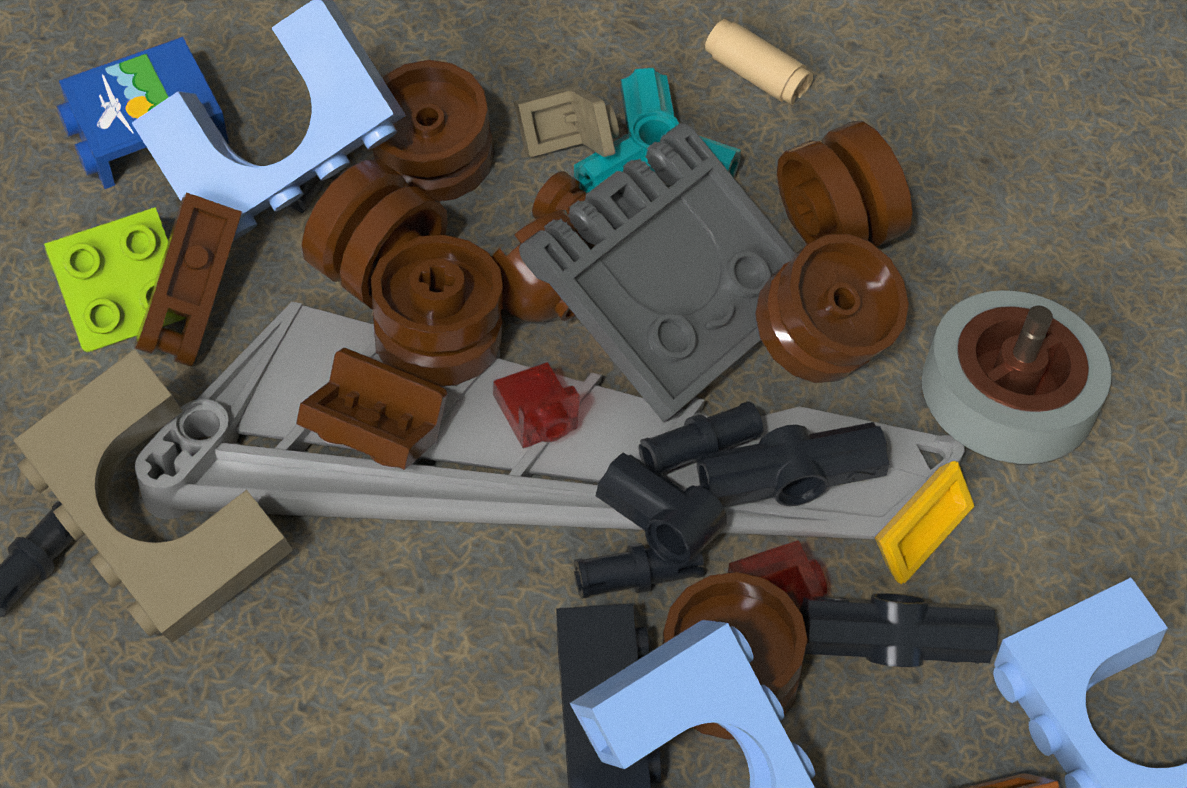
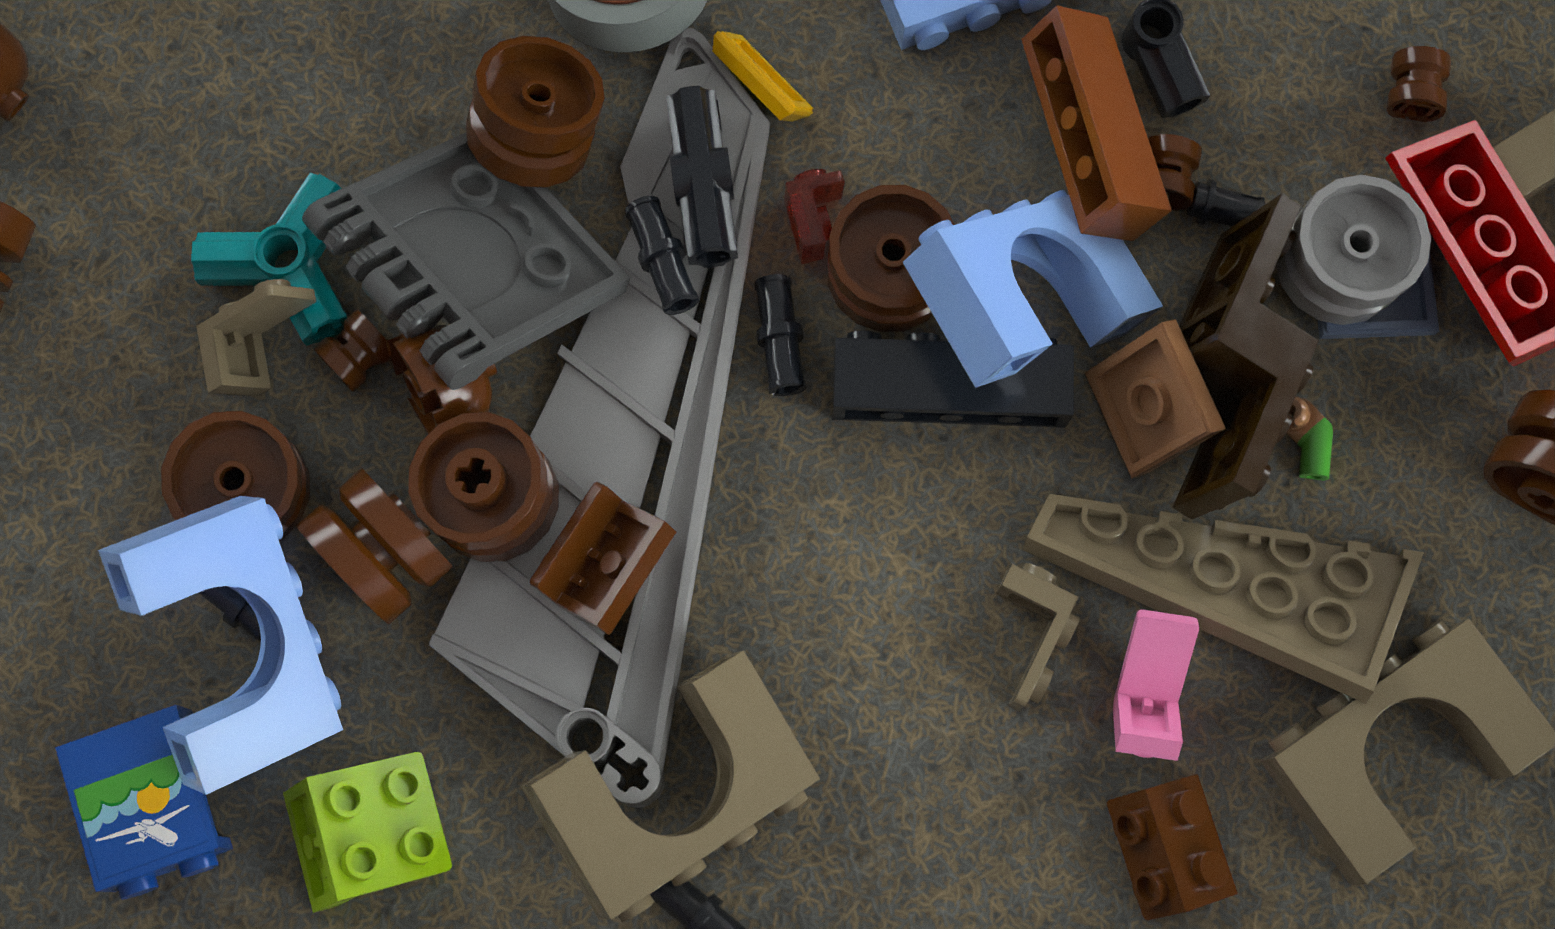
camera: 85 degrees left, 20 degrees up
reddish brown plate [134,192,242,367] -> none
clear red bracket [493,362,580,448] -> none
black piece [595,452,727,567] -> none
tan piece [705,19,813,106] -> none
reddish brown wheel [777,121,913,247] -> none
black piece [799,593,998,667] -> none

